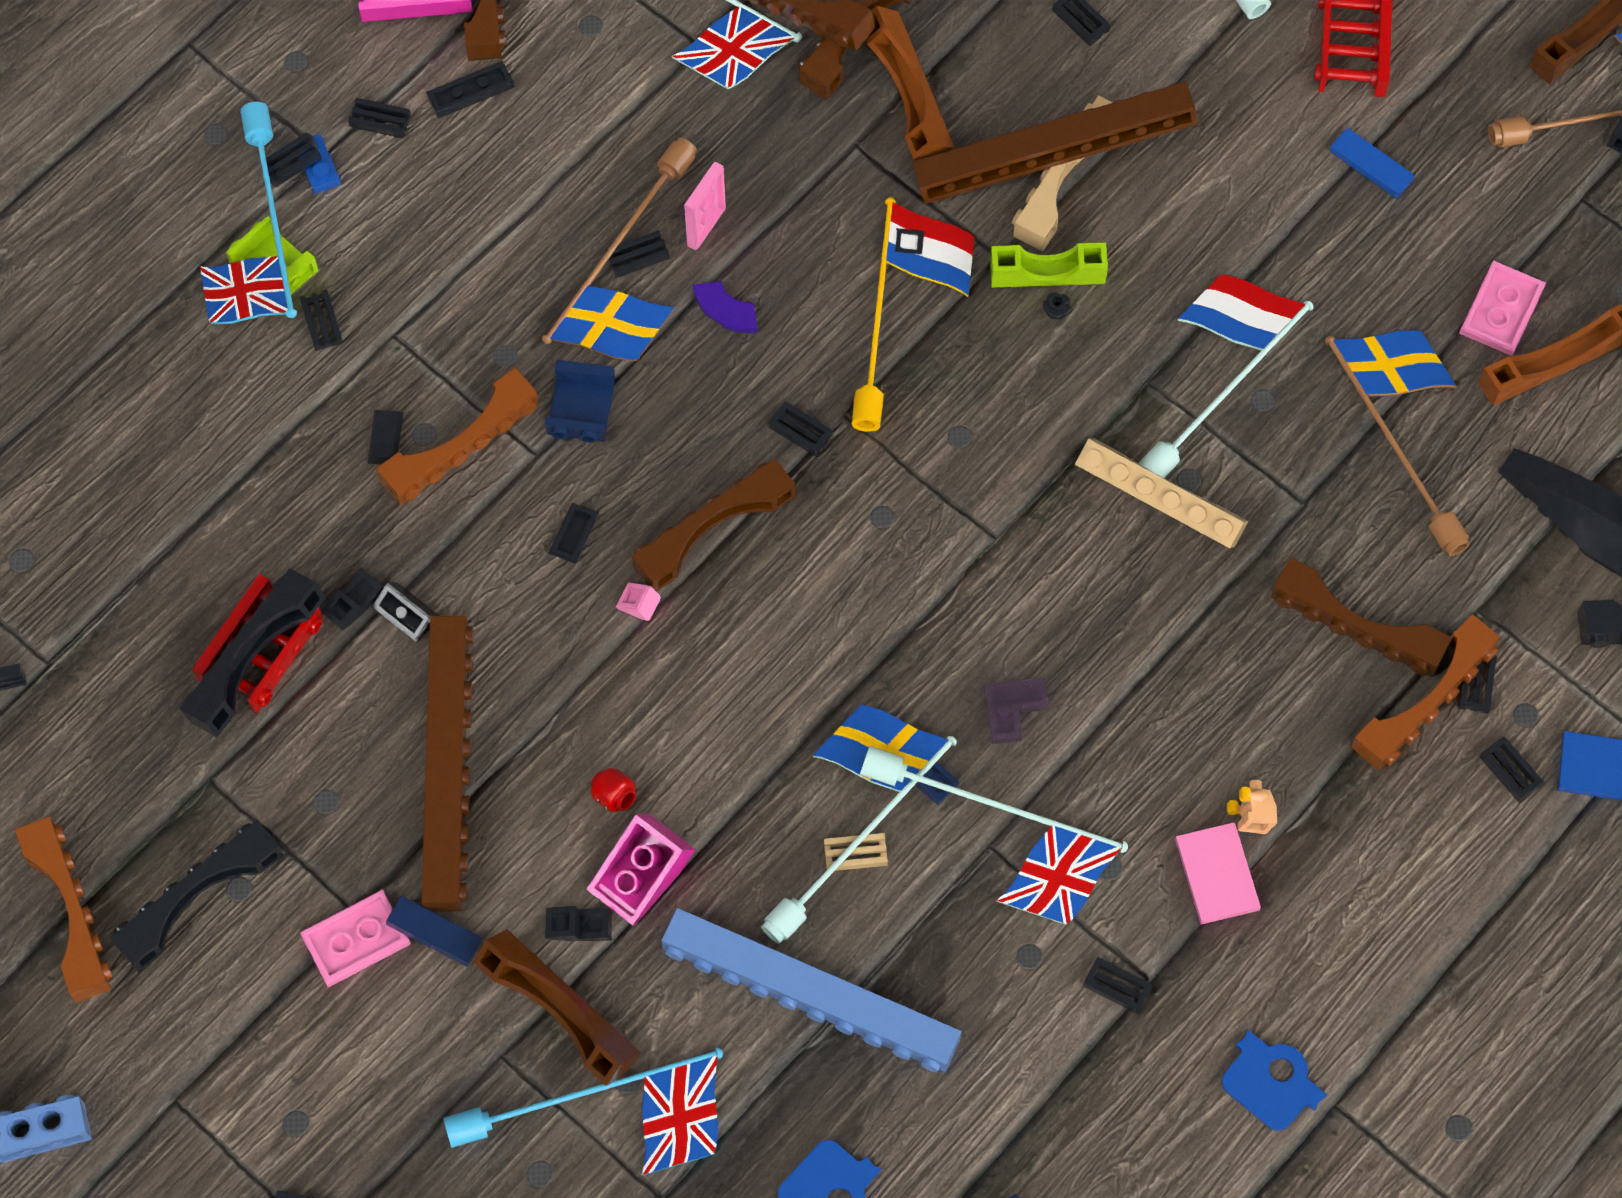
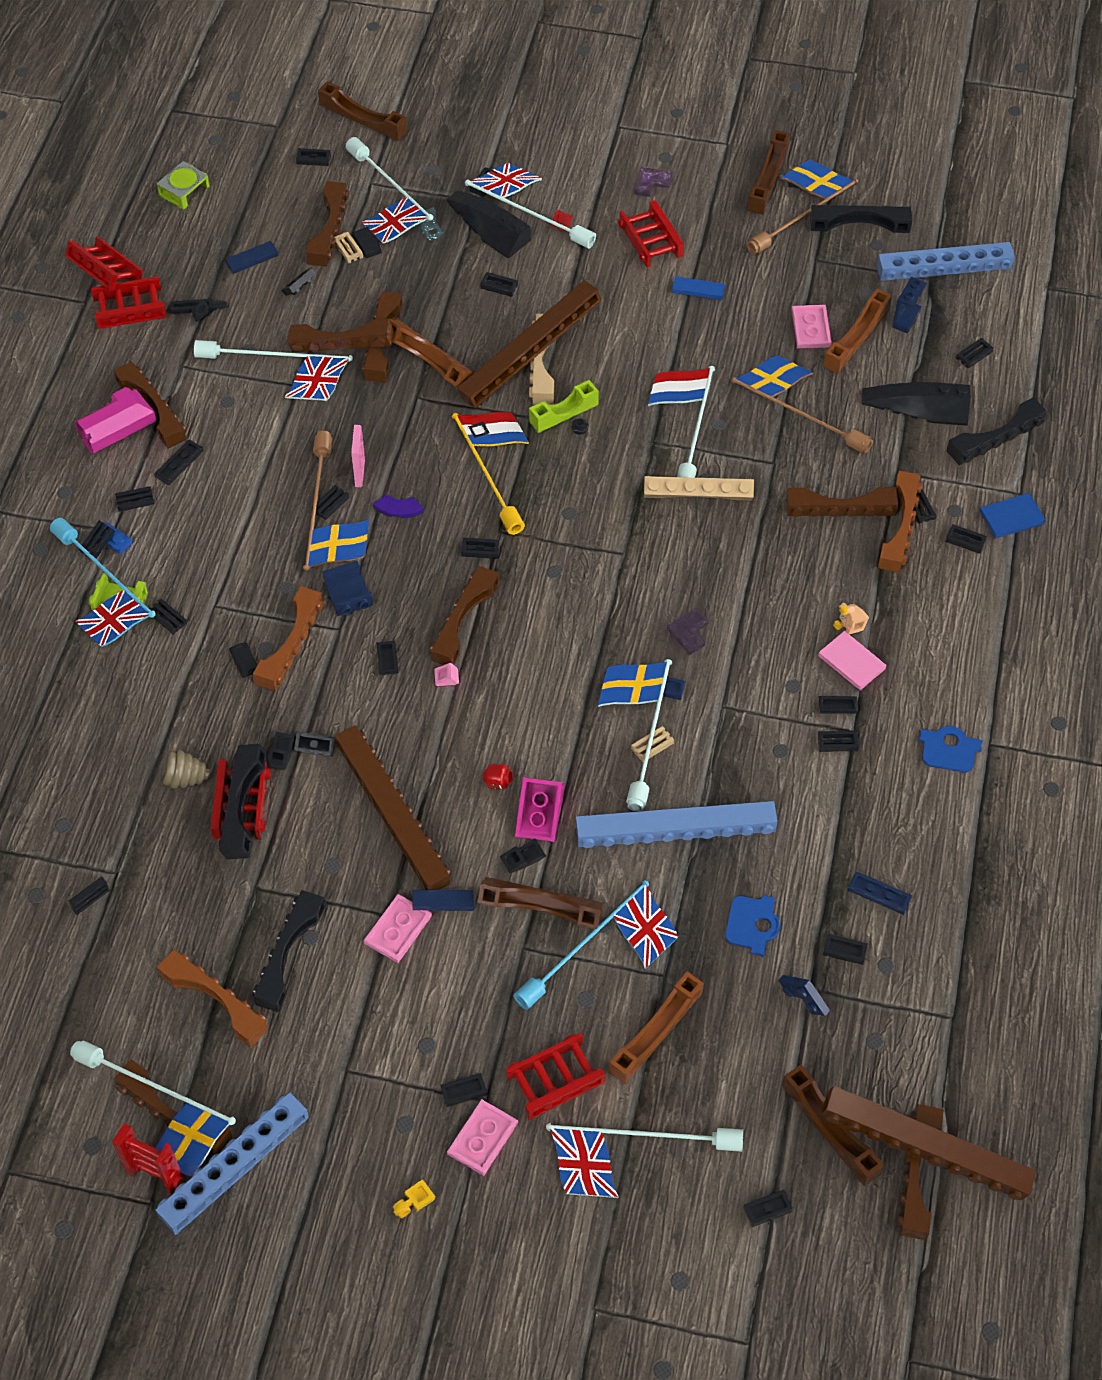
camera: 30 degrees left, 10 degrees down
flag [860,746,1128,925] -> none
none -> dark tan piece [161,750,209,789]
none -> black tile [819,696,858,714]

